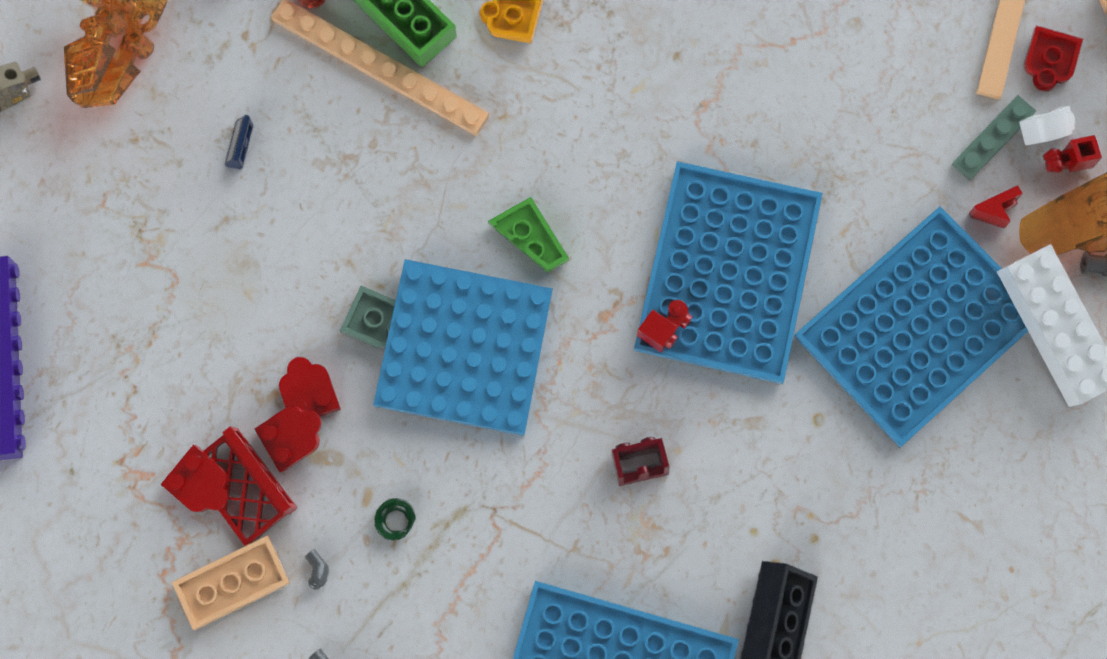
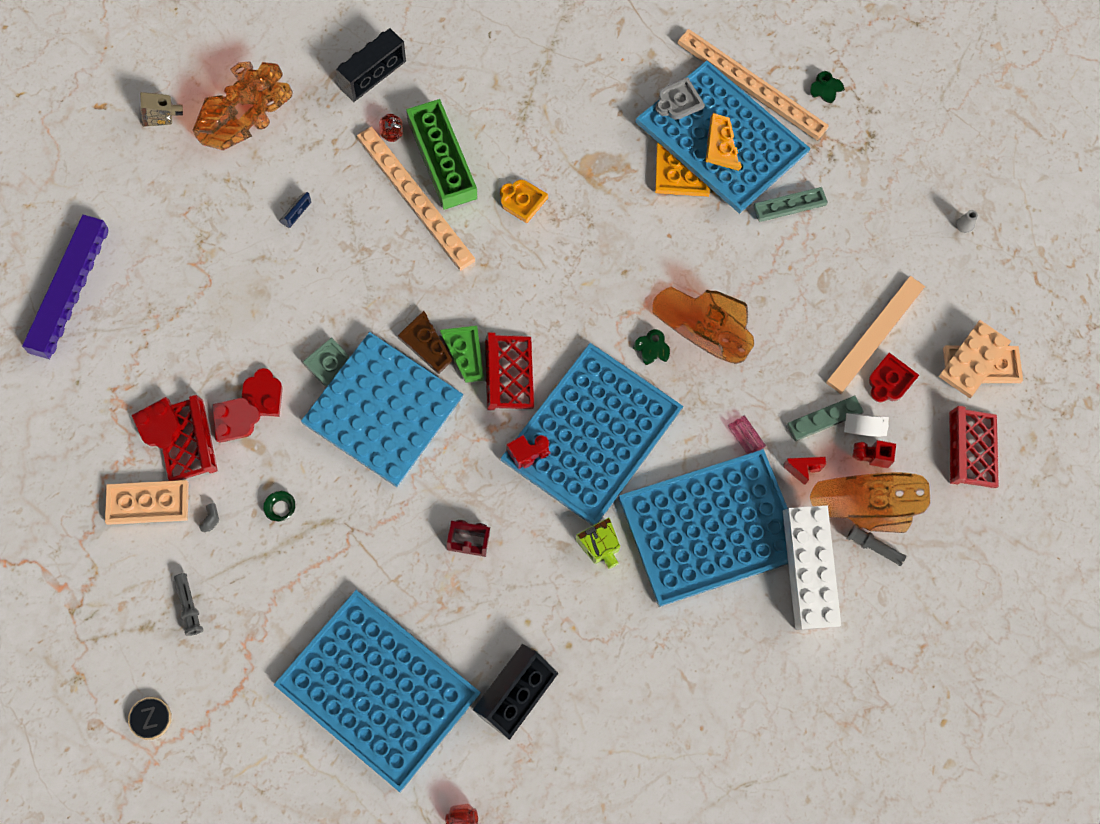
camera: 15 degrees right, 5 degrees down
none -> reddish brown wing [398,311,452,374]
none -> red fence [485,332,534,410]
none -> lime torso [575,518,620,569]
none -> dark green plate [633,329,670,365]
none -> clear orange piece [652,287,754,364]
none -> clear pink tile [728,415,766,454]

